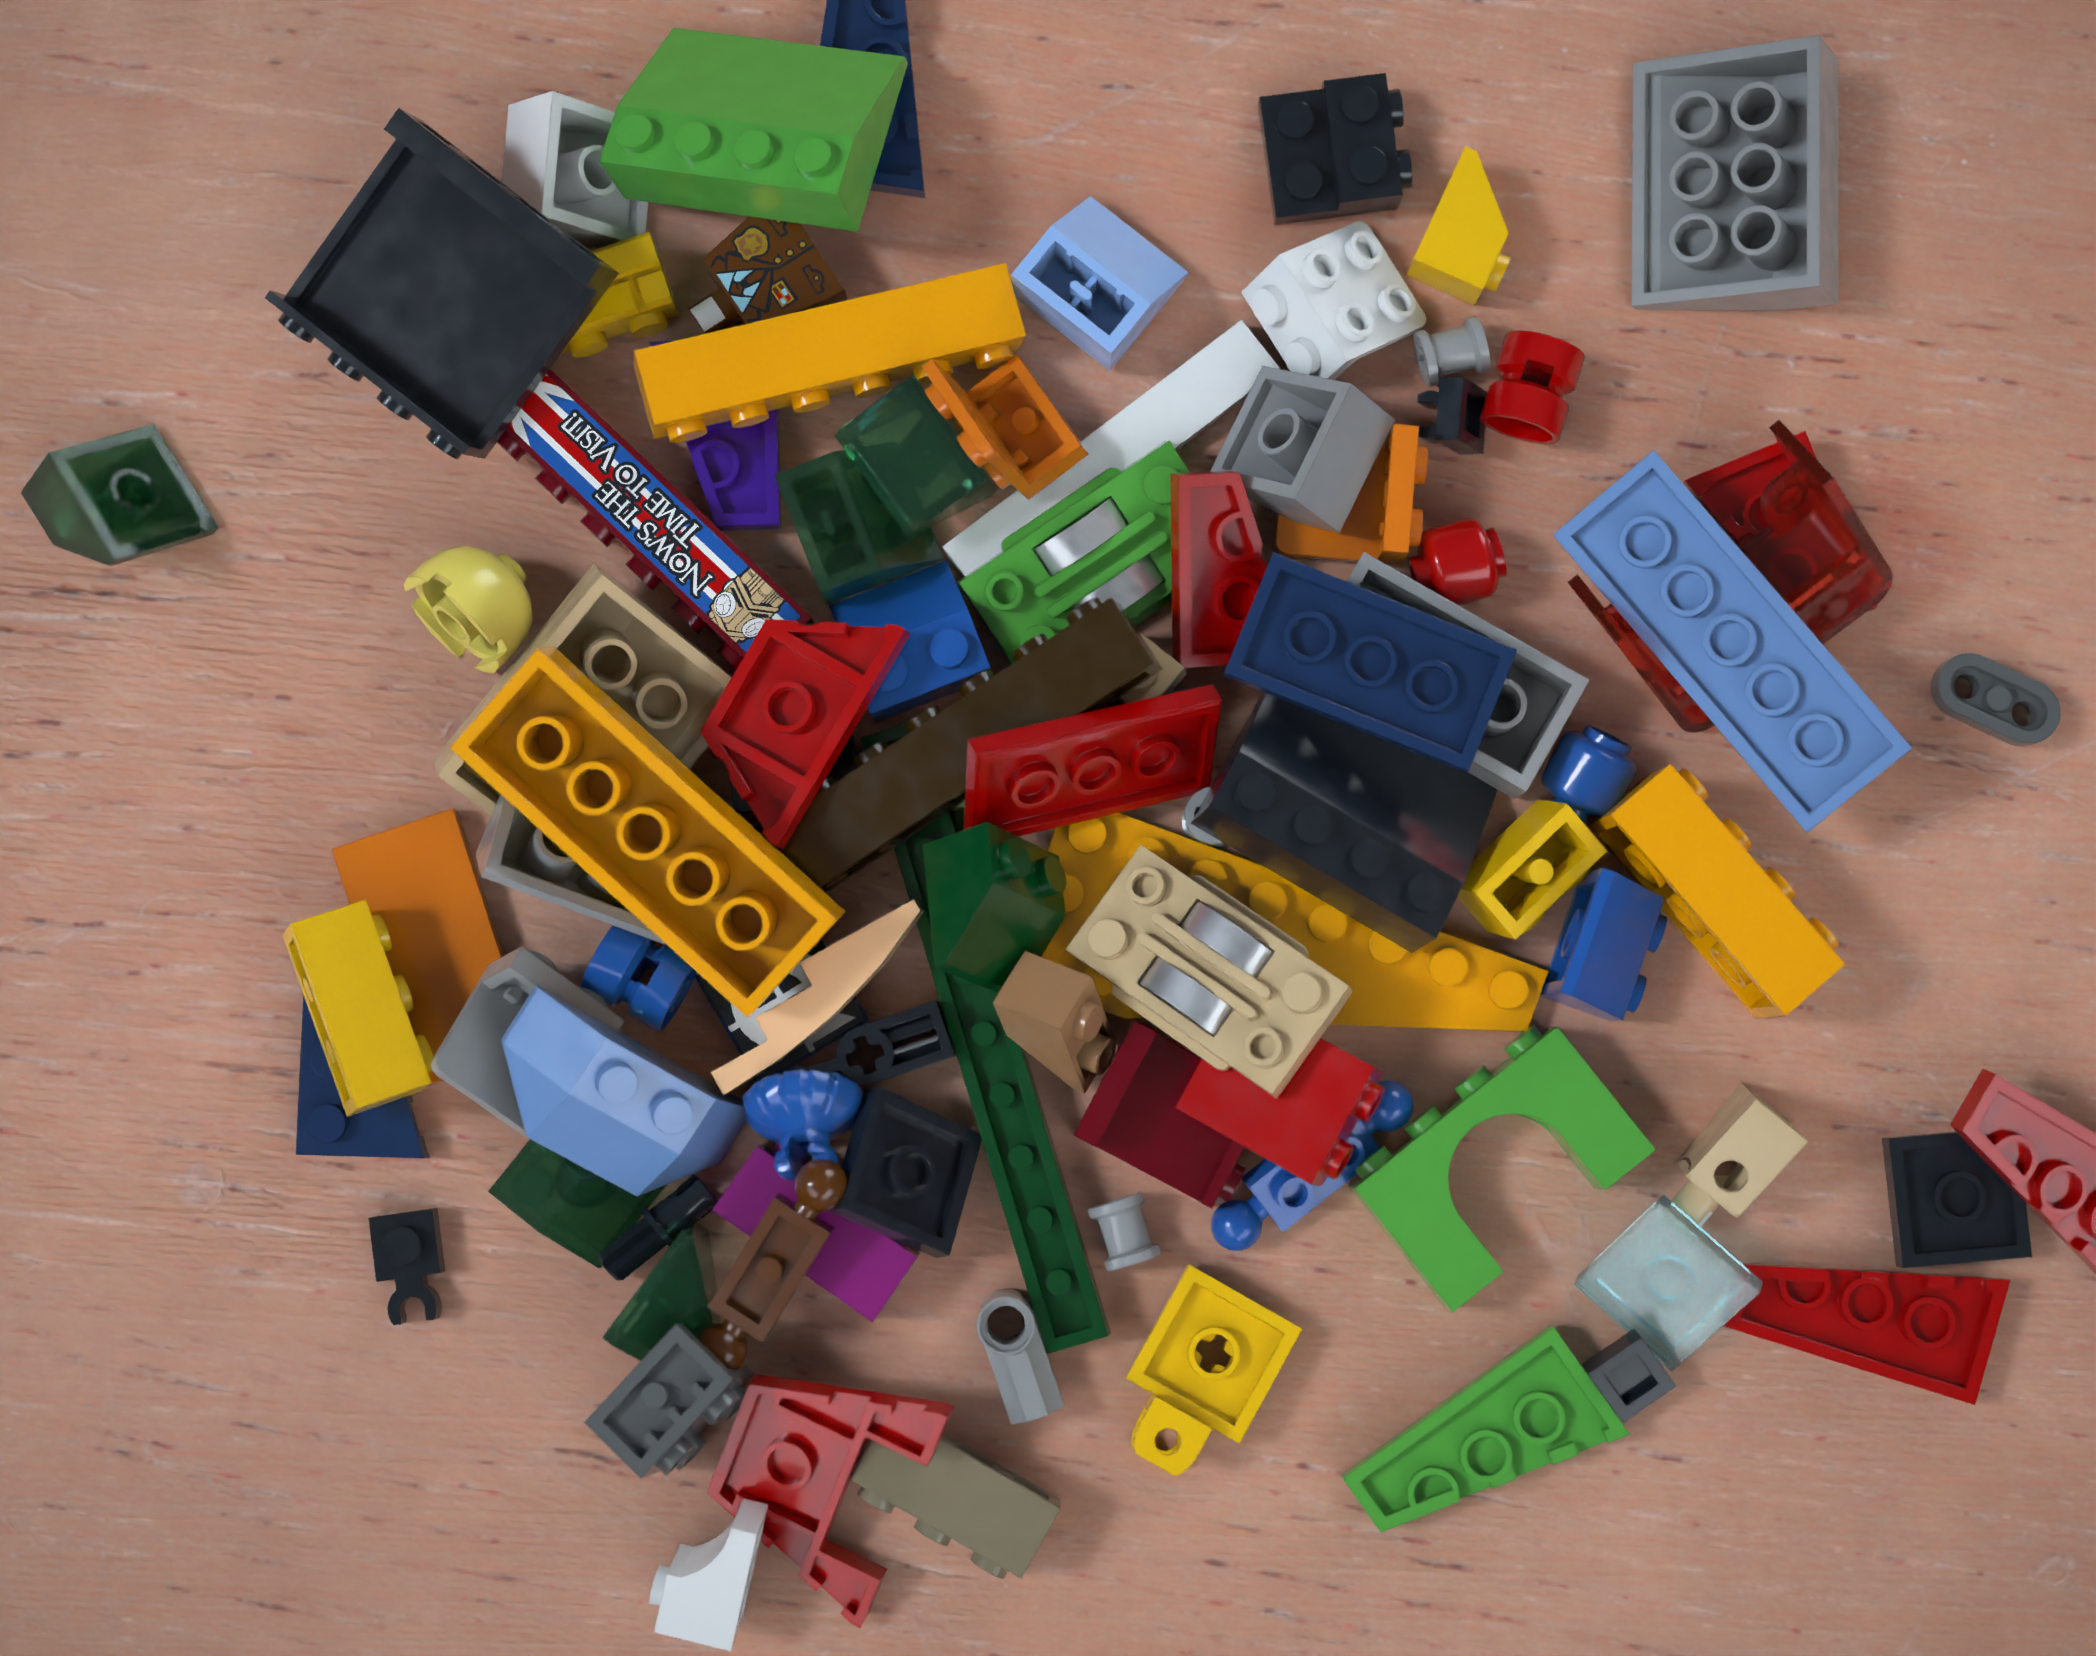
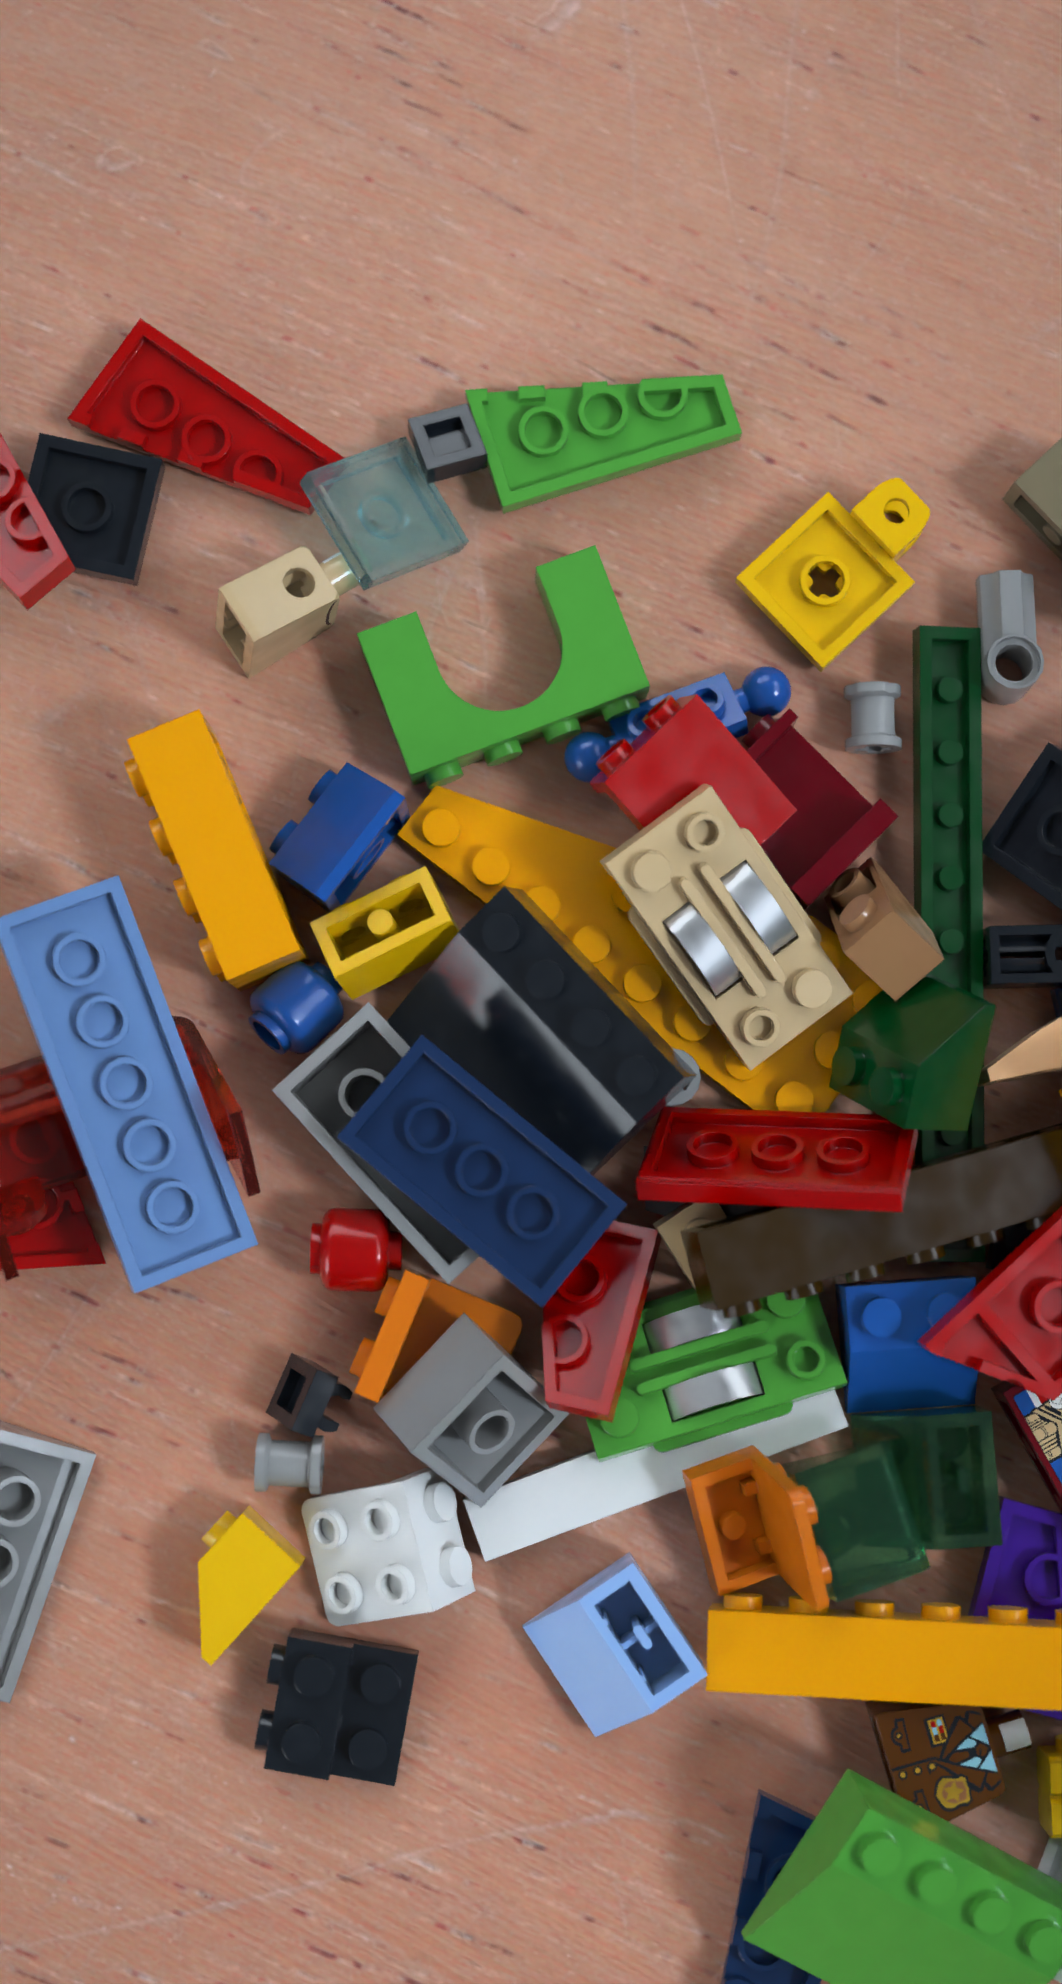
camera: 170 degrees left, 0 degrees up
red wheel [1480,330,1585,444] -> none

